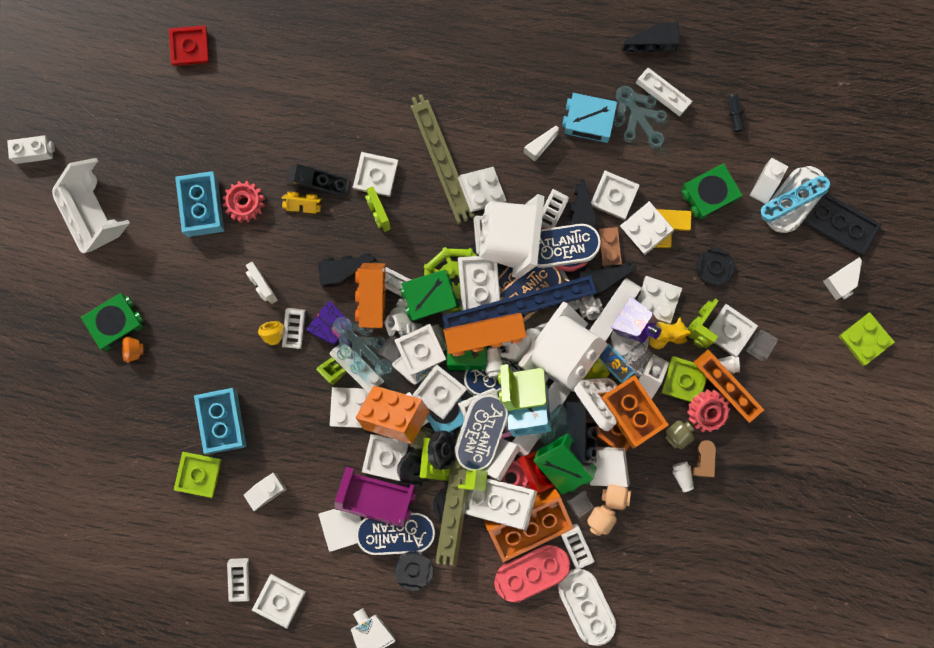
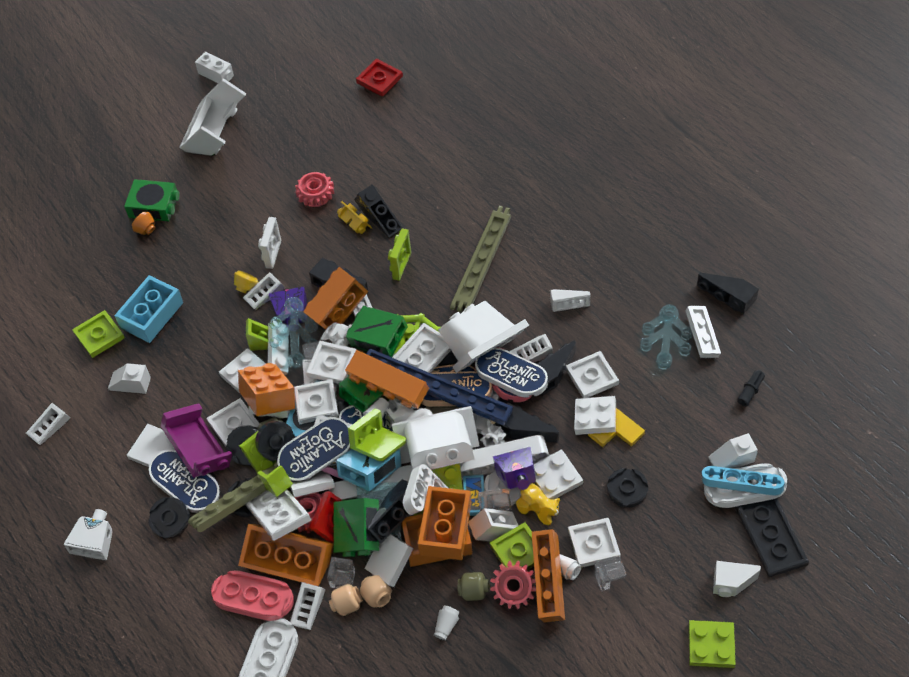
camera: 45 degrees right, 25 degrees down
medium azure brick [175,171,225,237] -> none
white tile [252,574,306,628] -> none
white plate [353,152,398,197] -> none
white plate [458,167,506,212] -> none
medium azure brick [562,93,617,143] -> none
nougat plate [598,227,622,267] -> none
green brick [681,163,743,221] -> none
lime bracket [688,298,718,348] -> none
medium nougat leg [692,440,716,478] -> none

